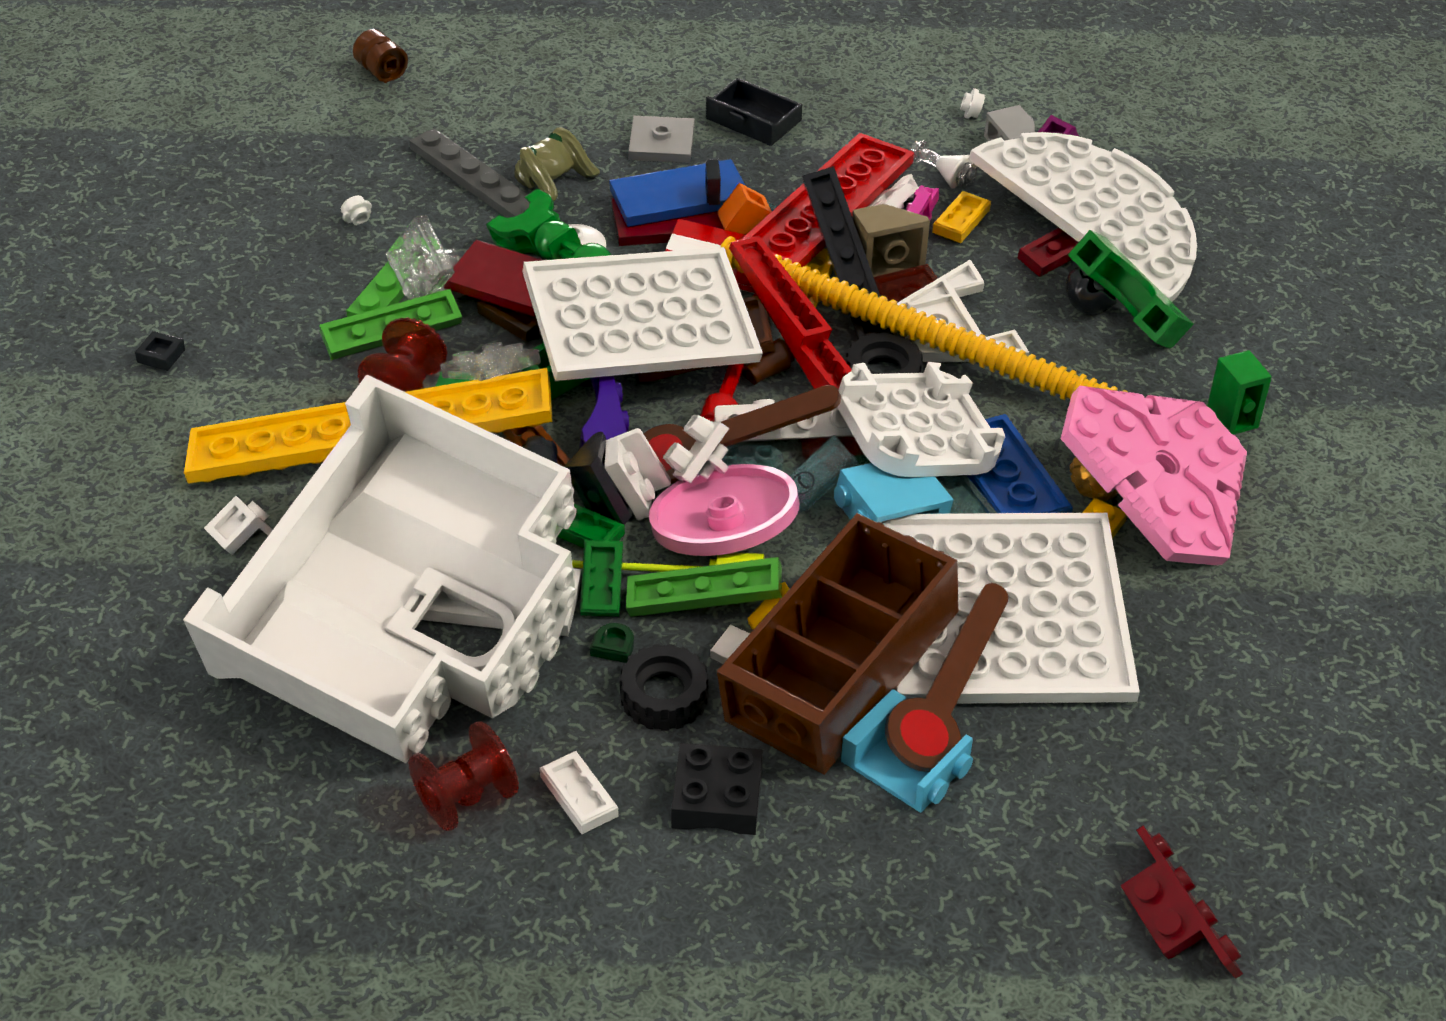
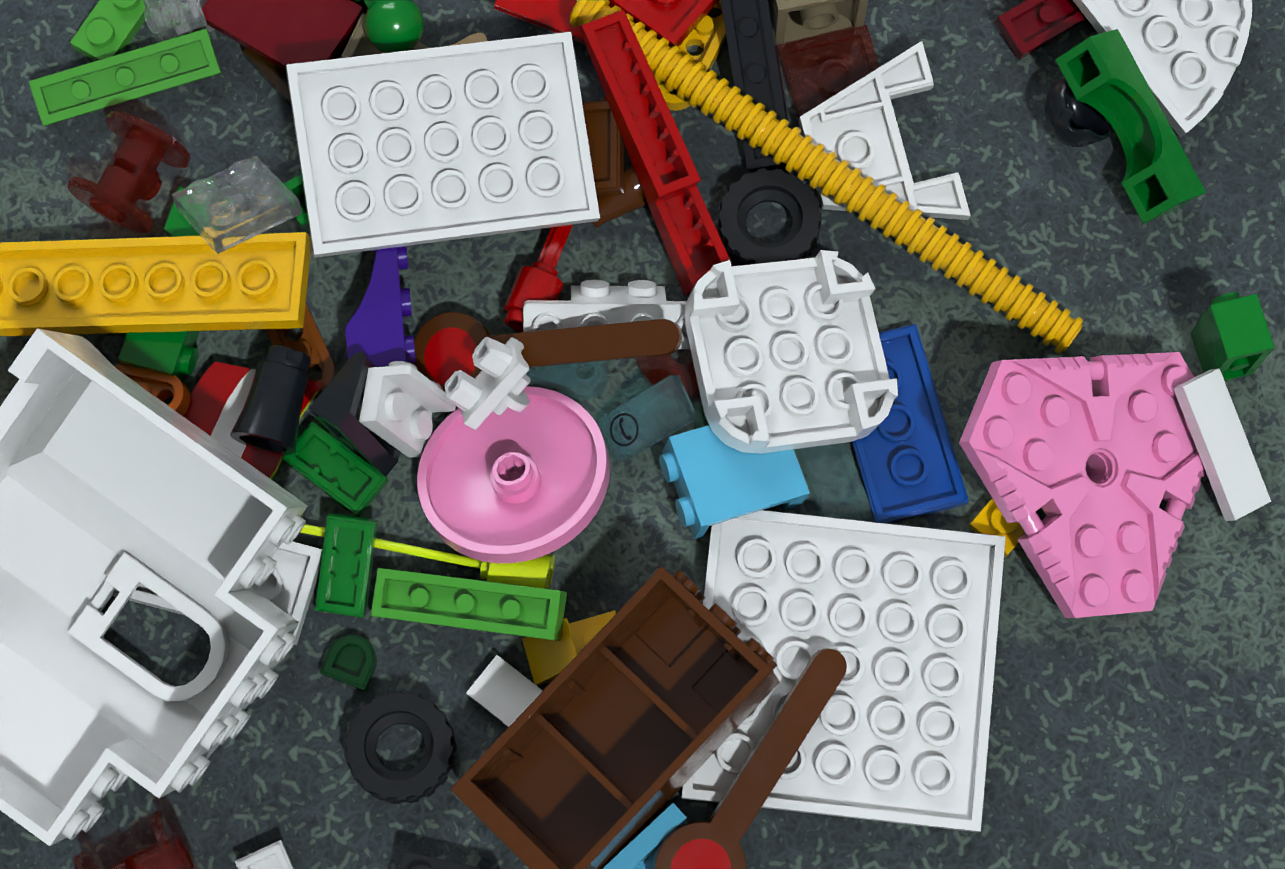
camera: 10 degrees right, 30 degrees up
none -> white tile [1173,368,1271,521]

